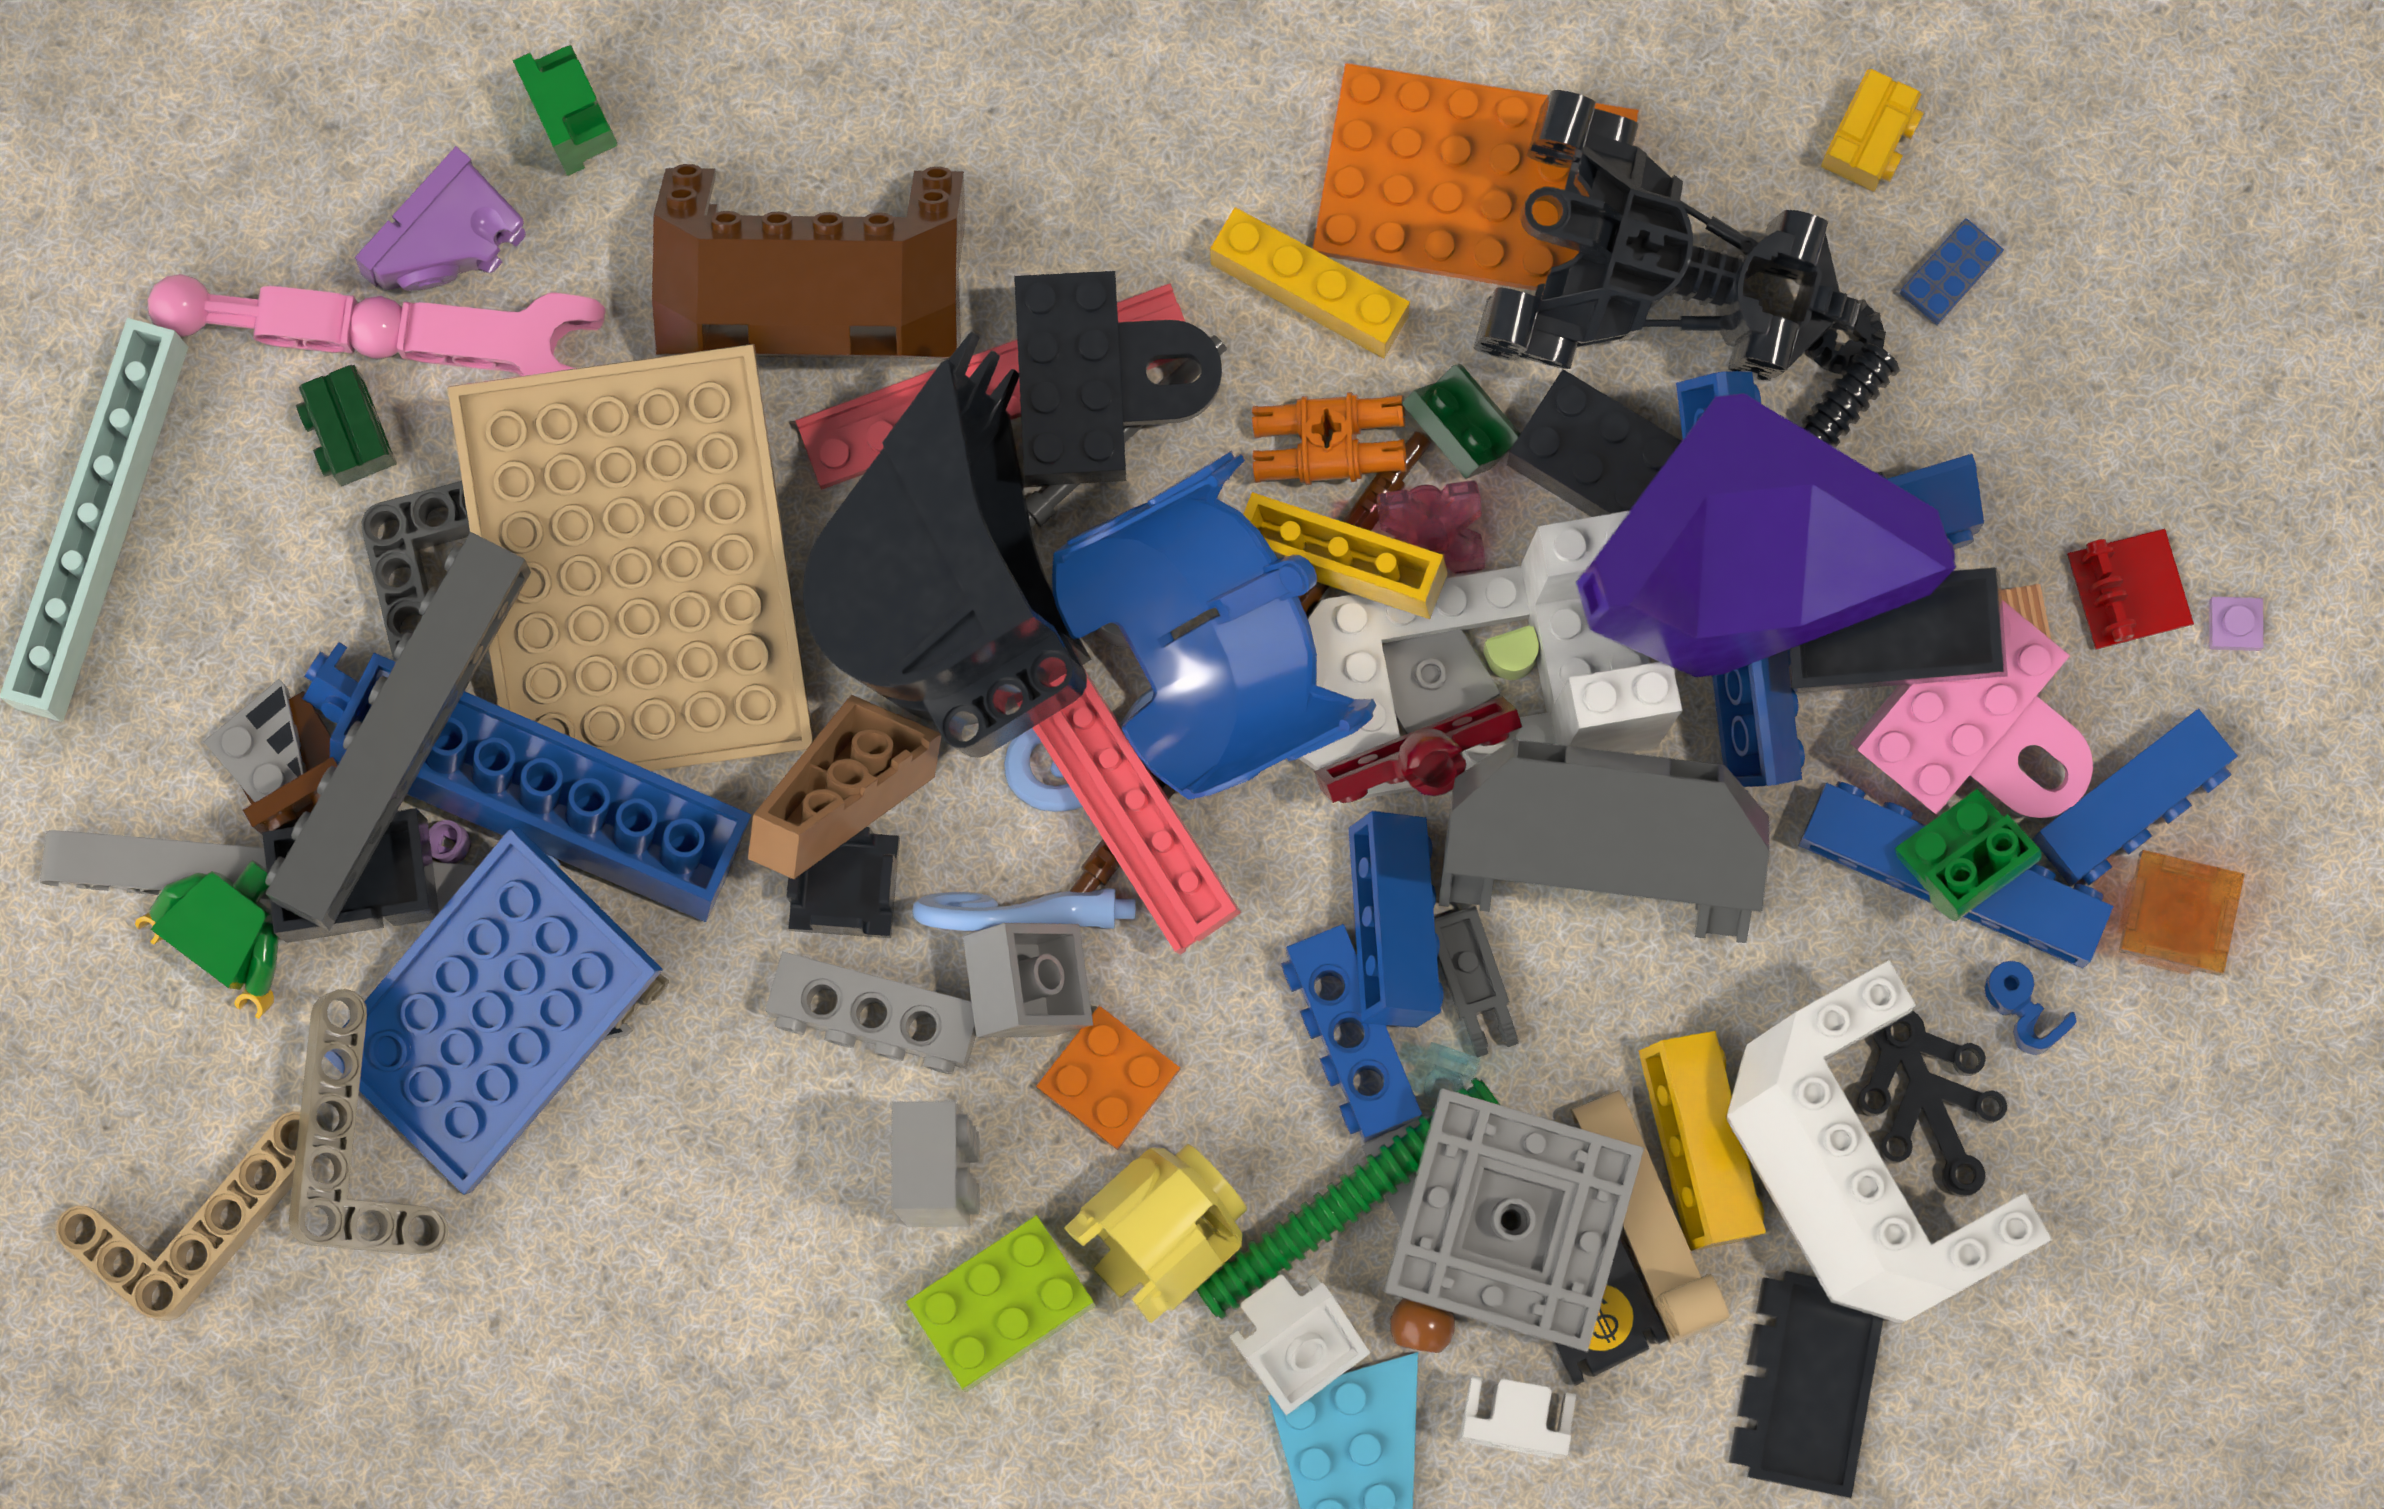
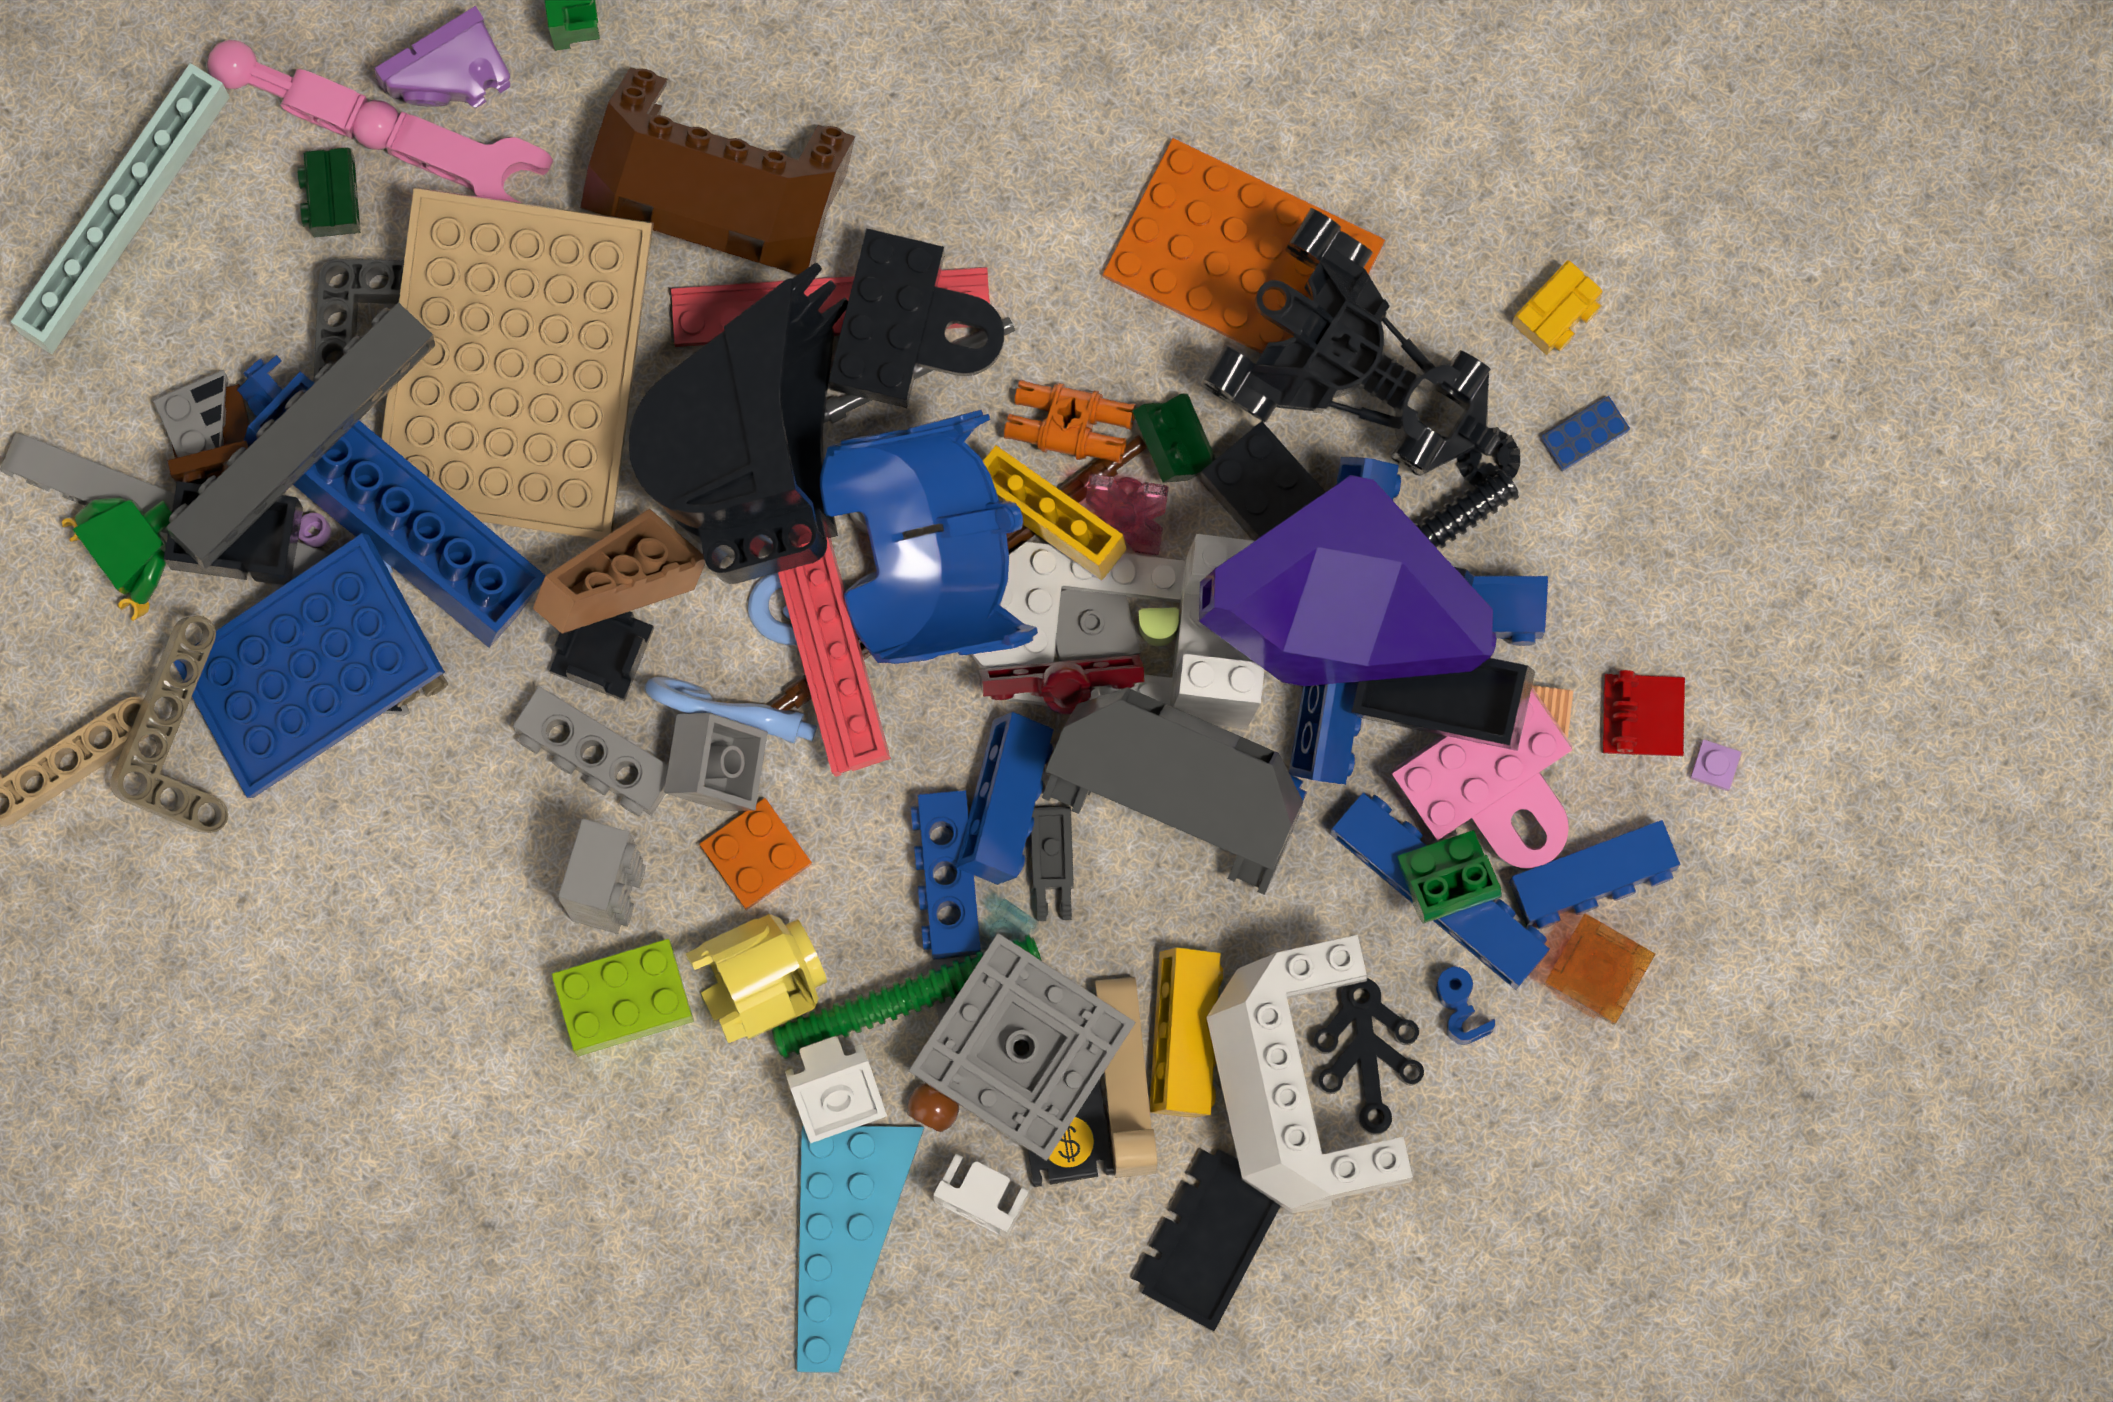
camera: 10 degrees right, 0 degrees up
yellow brick [1210,207,1410,359] -> none

